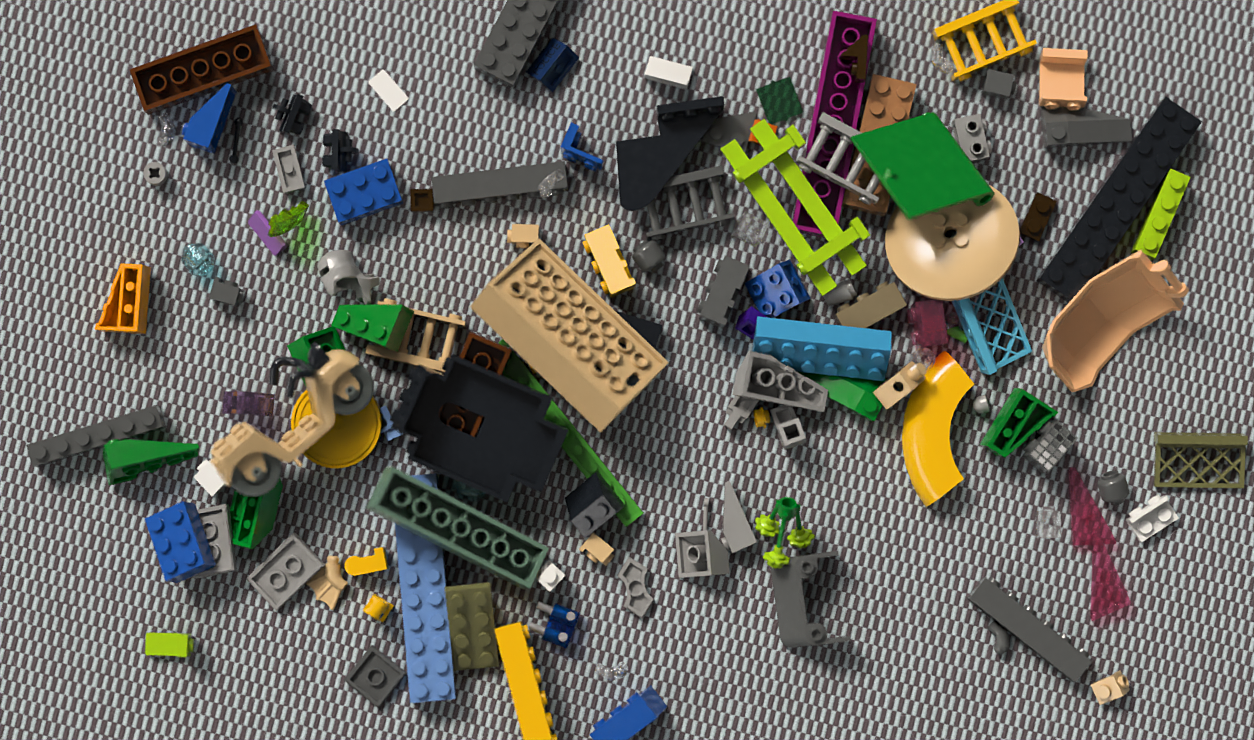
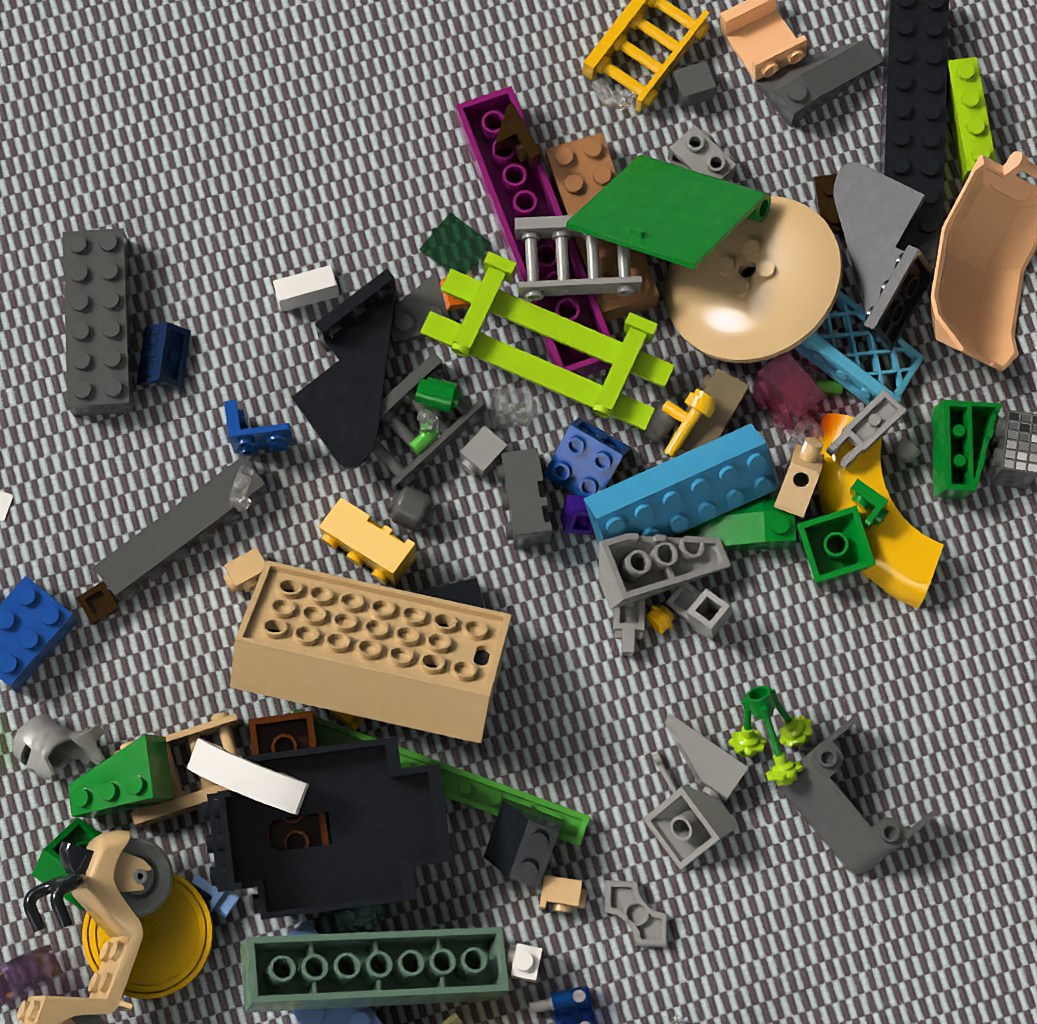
camera: 25 degrees left, 10 degrees down
none -> white slope [187,738,309,815]
none -> arm [409,409,439,455]
none -> green brick [415,377,462,413]
none -> light grey brick [460,425,507,479]
none -> yellow piece [662,388,717,458]
none -> green slope [797,505,876,587]
none -> light grey hinge [826,389,907,469]
none -> piece [833,162,935,351]
none -> green bracket [850,479,889,529]

